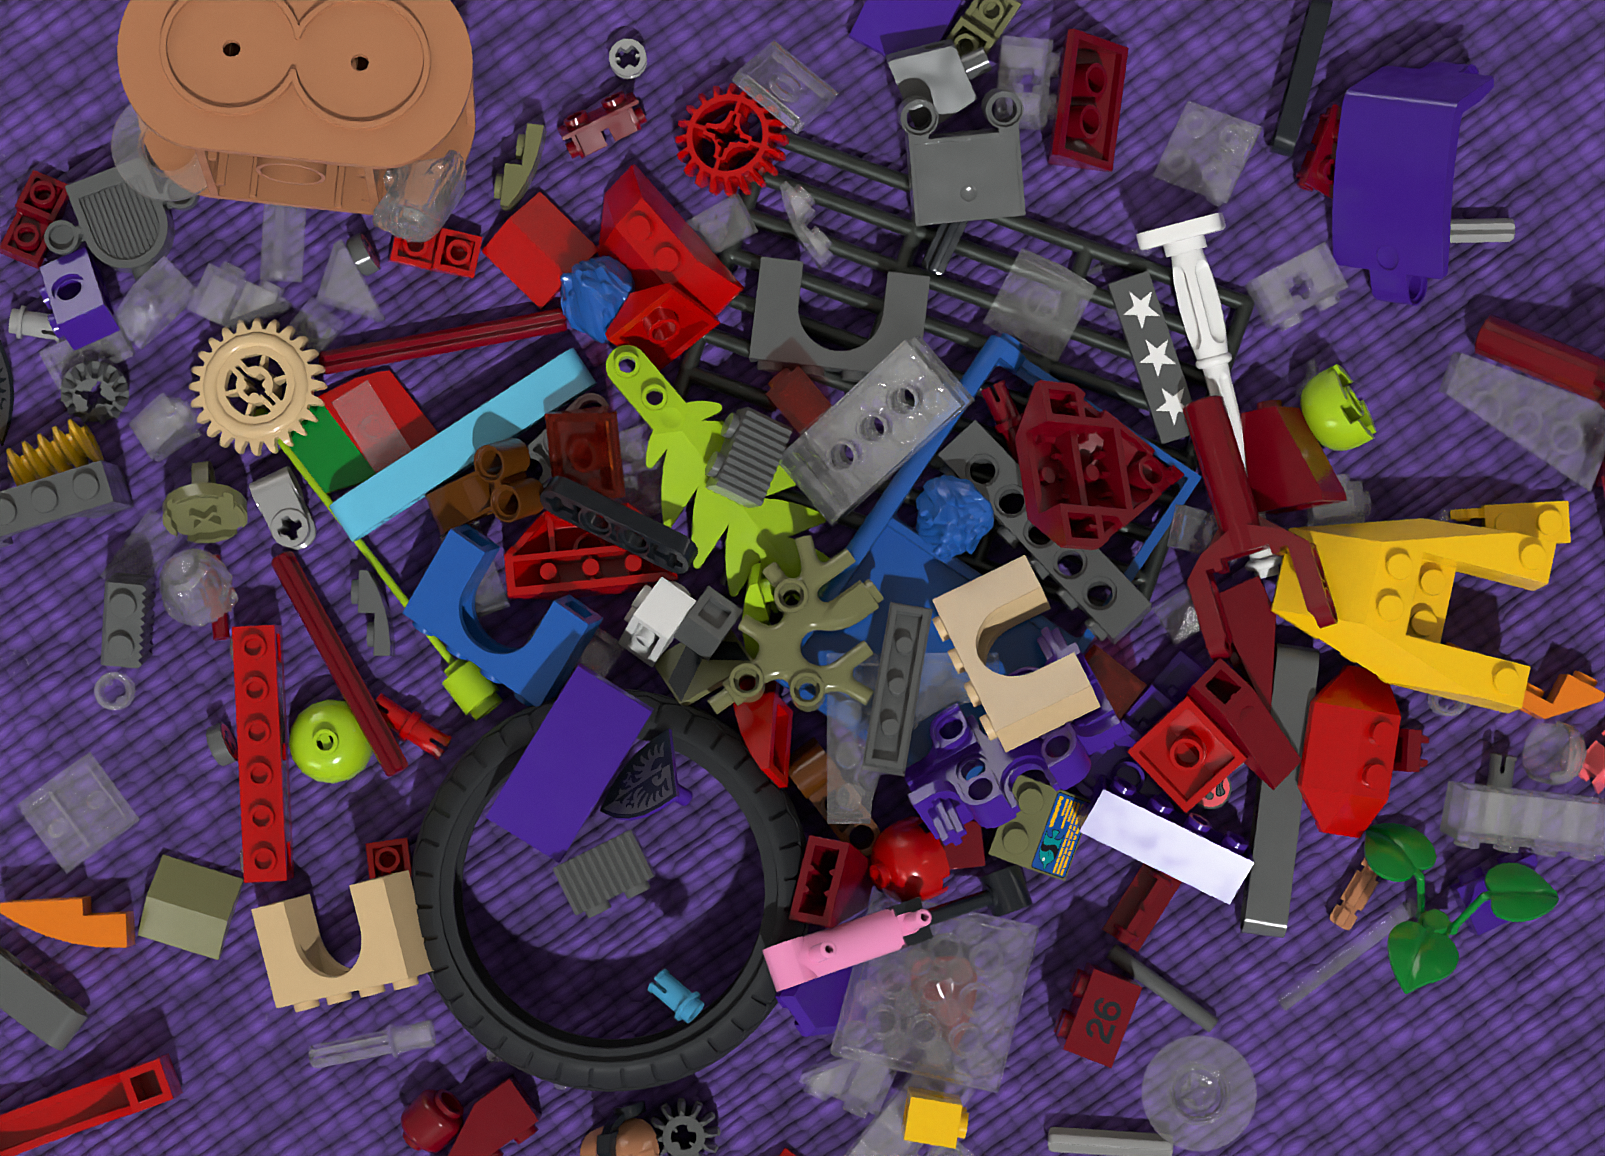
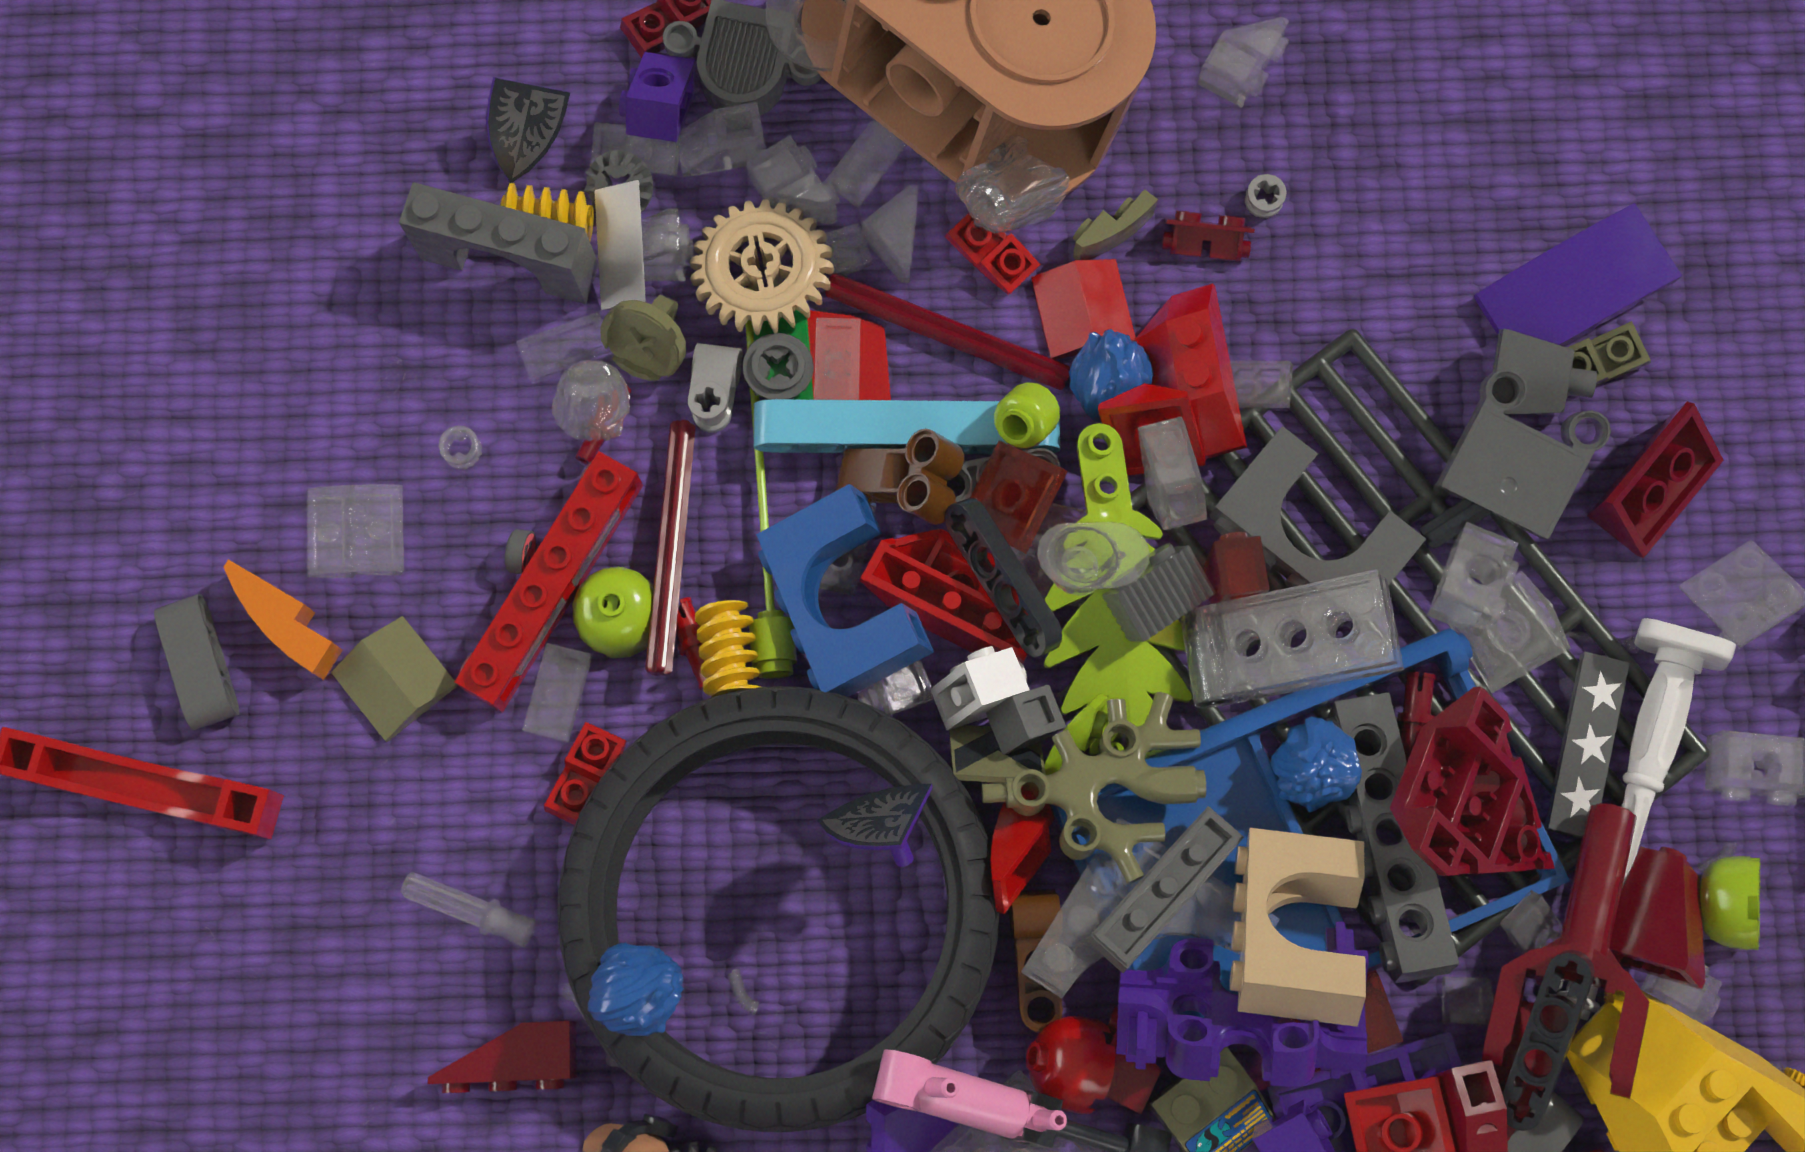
camera: 35 degrees right, 10 degrees down
light grey pin [9,305,62,342] -> none
dark grey brick [101,573,157,669] -> none
tan arch [251,870,434,1012] -> none
dark grey tile [346,232,381,276] -> none
dark grey slope [351,570,395,656] -> none
dark red head [401,1089,464,1153] -> none
dark purple slope [486,663,654,863] -> none
dark grey brick [552,828,656,919] -> none
dark azure pin [648,969,705,1023] -> none
red gear [675,83,789,198] -> none
clear tile [732,40,839,134] -> none
clear slope [780,181,833,270] -> none
dark red slope [789,835,873,928] -> none
clear brick [994,36,1060,130] -> none
none -> clear plate [522,643,592,743]
none -> blue hair [587,942,684,1036]
none -> white sticker [595,180,646,310]
none -> yellow piece [695,600,760,698]
none -> clear leg [727,969,759,1015]
none -> dark grey gear [743,333,814,400]
none -> lime head [994,382,1060,449]
none -> clear piece [1037,522,1150,596]
none -> clear slope [1138,417,1207,530]
none -> clear brick [1427,522,1519,637]
none -> black beam [1502,950,1595,1131]

